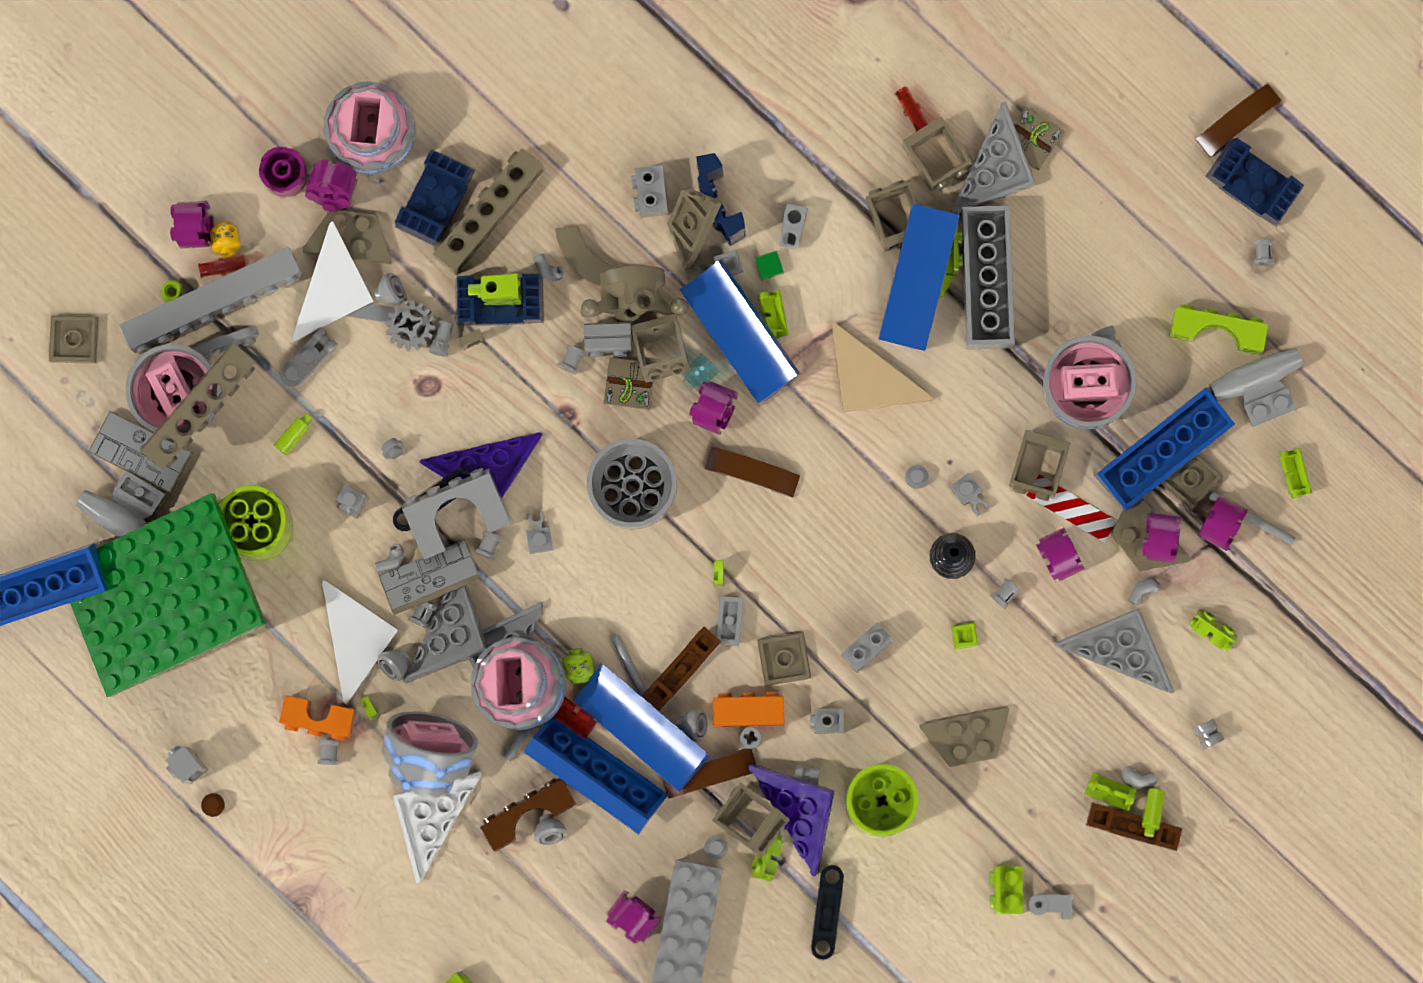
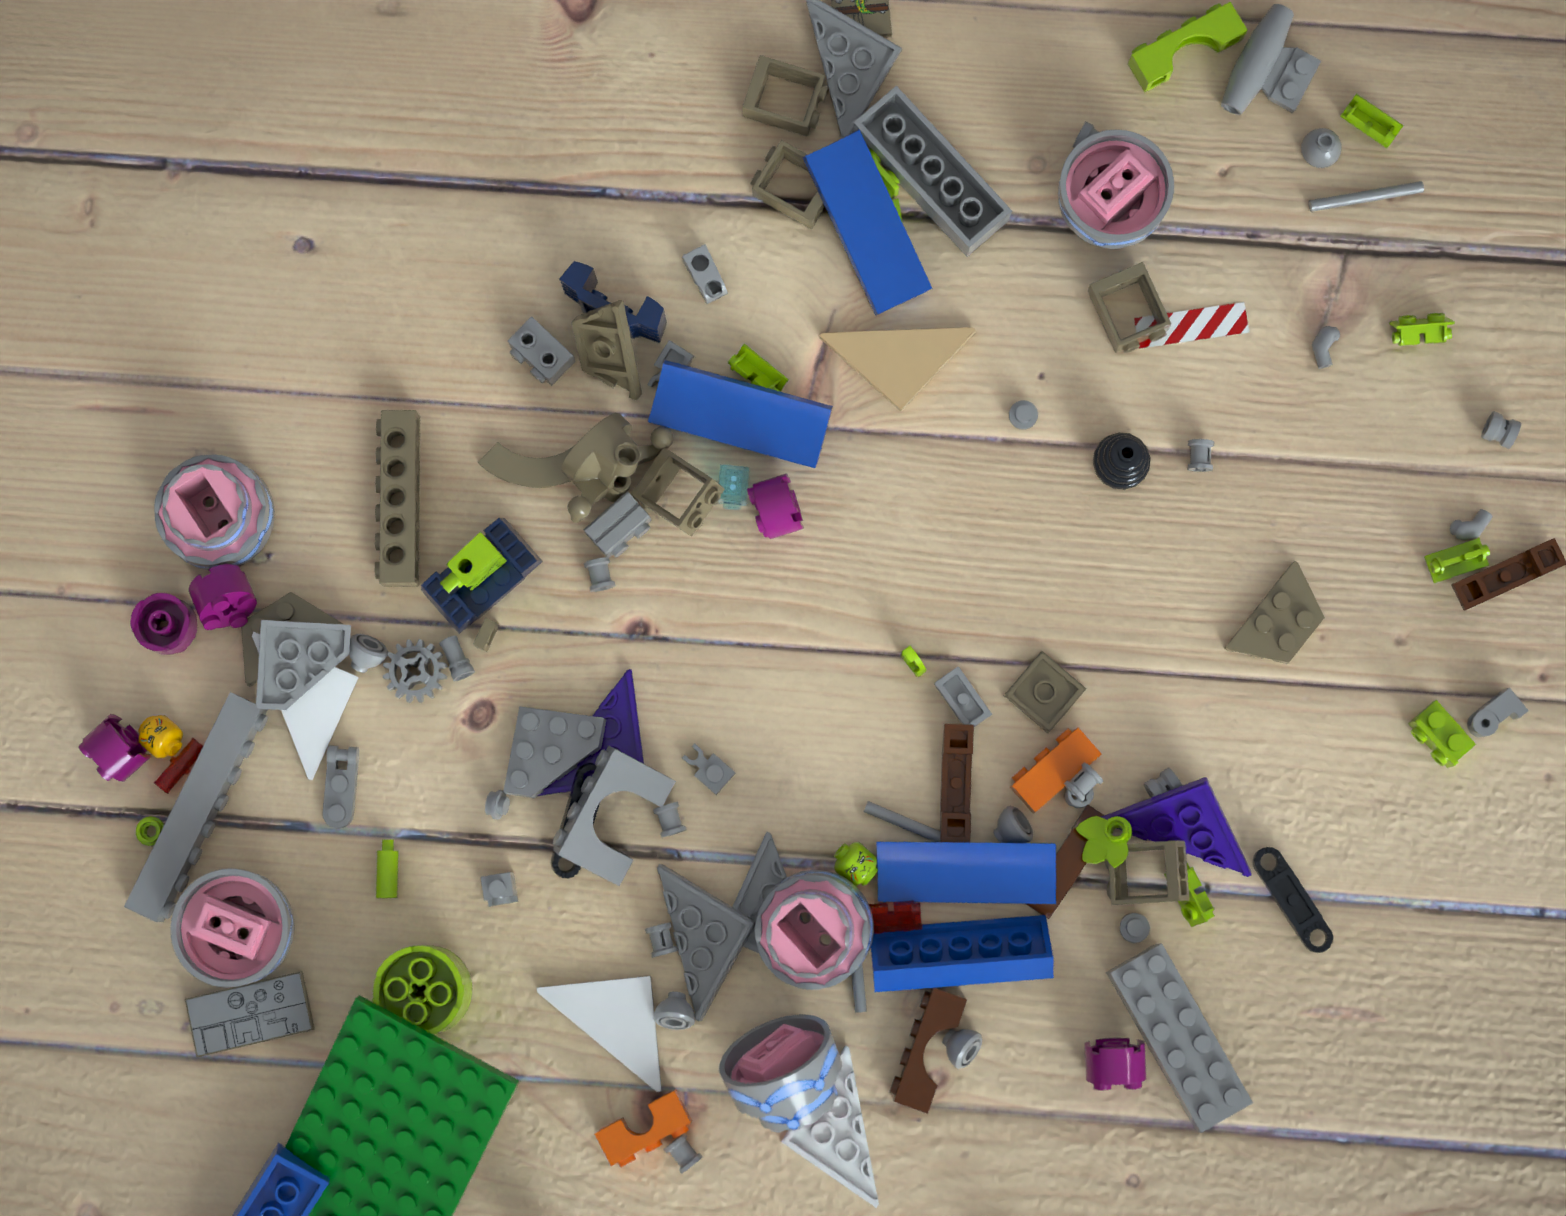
camera: 45 degrees left, 0 degrees up
dark tan tile [49,316,99,364] -> none
light grey plate [76,471,166,537] -> none
dark tan brick [140,343,256,470] -> none
light grey plate [195,326,259,361] -> none
light grey sticker [346,303,413,326] -> none
lime tile [360,695,380,719] -> none
light grey arm [375,544,405,574] -> none
light grey tile [379,539,481,615] -> none
dark blue plate [395,149,476,246] -> none
light grey arm [534,254,564,282] -> none
light grey wheel [587,438,677,530] -> none
dark tan tile [603,357,654,410] -> none
reddish brown slope [704,447,800,498] -> none
green tile [755,251,784,281] -> none
light grey brick [810,709,844,734] -> none
light grey brick [841,622,893,673] -> none
lime brick [846,764,919,838] -> none
clear red pin [895,86,929,132] -> none
light grey plate [949,473,989,516] -> none
lime tile [951,622,978,650] -> none
magenta brick [1036,527,1085,581] -> none
light grey tile [1055,608,1174,694] -> none
blue arch [1094,388,1235,511] -> none
dark tan wing [1111,498,1191,572] -> none
magenta brick [1142,513,1182,563] -> none
lime cylinder [1142,788,1165,837] -> none
dark tan tile [1160,454,1224,512] -> none
magenta brick [1198,495,1248,551] -> none
none -> light grey plate [256,620,351,710]
none -> light grey plate [503,706,606,798]
none -> light grey bush [1064,762,1103,802]
none -> lime plate [1076,816,1132,868]
none -> light grey brick [1301,128,1342,168]

